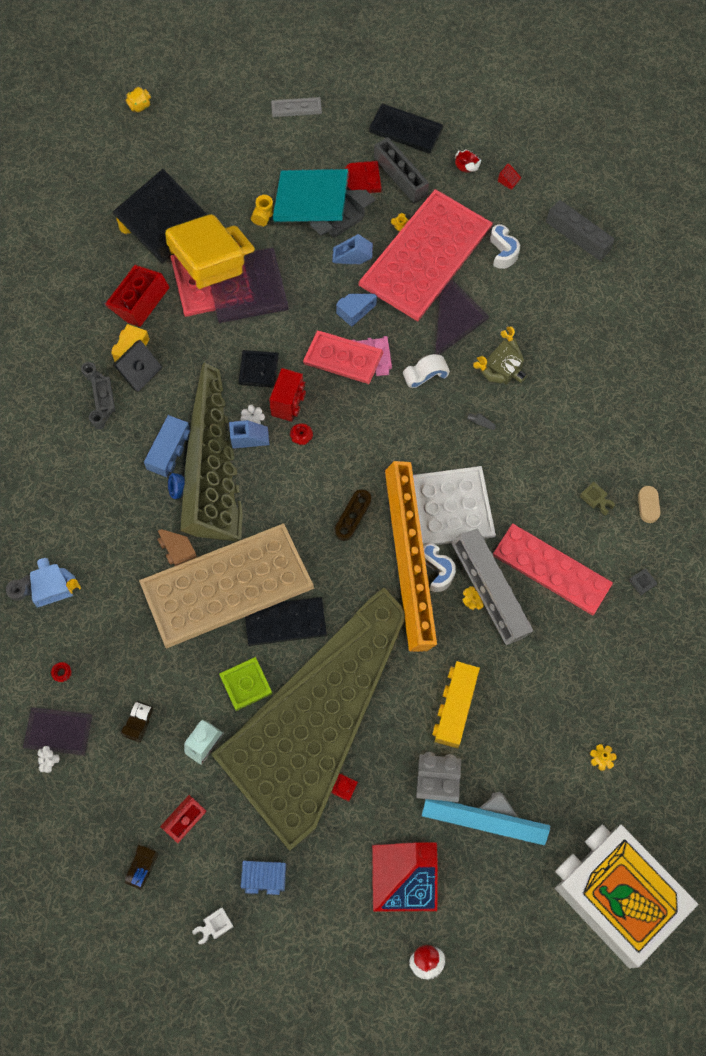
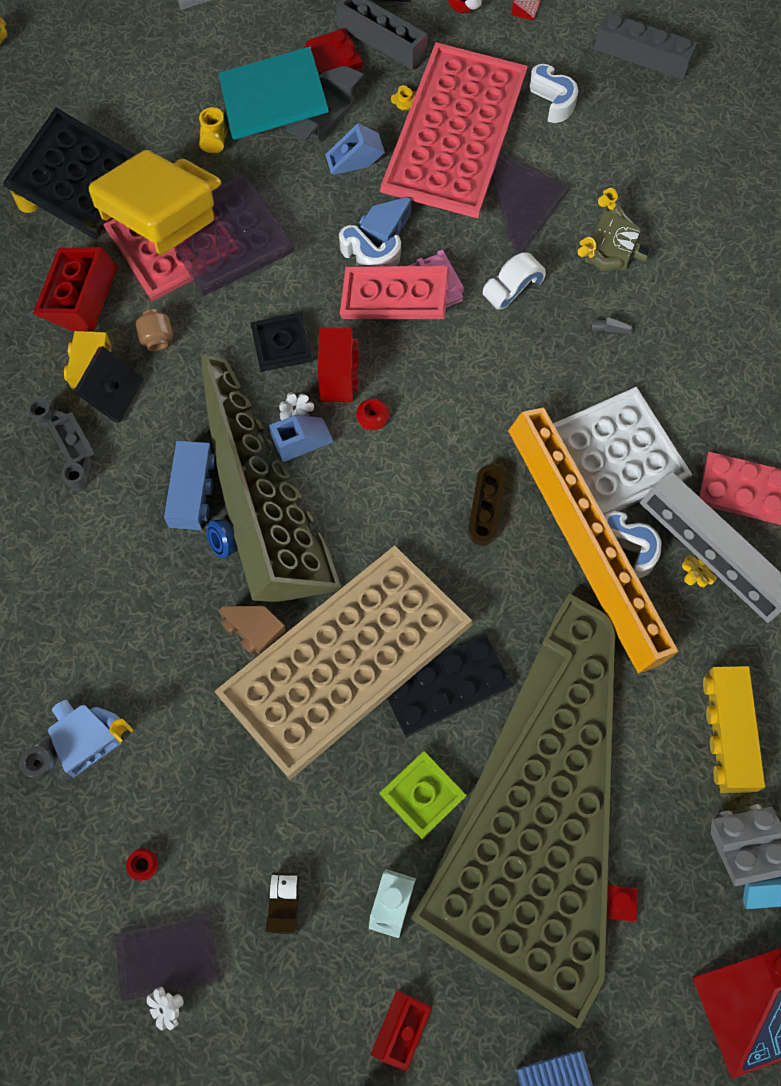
camera: 15 degrees left, 0 degrees up
none -> medium nougat head [136,309,173,351]
none -> white animal [339,225,401,267]

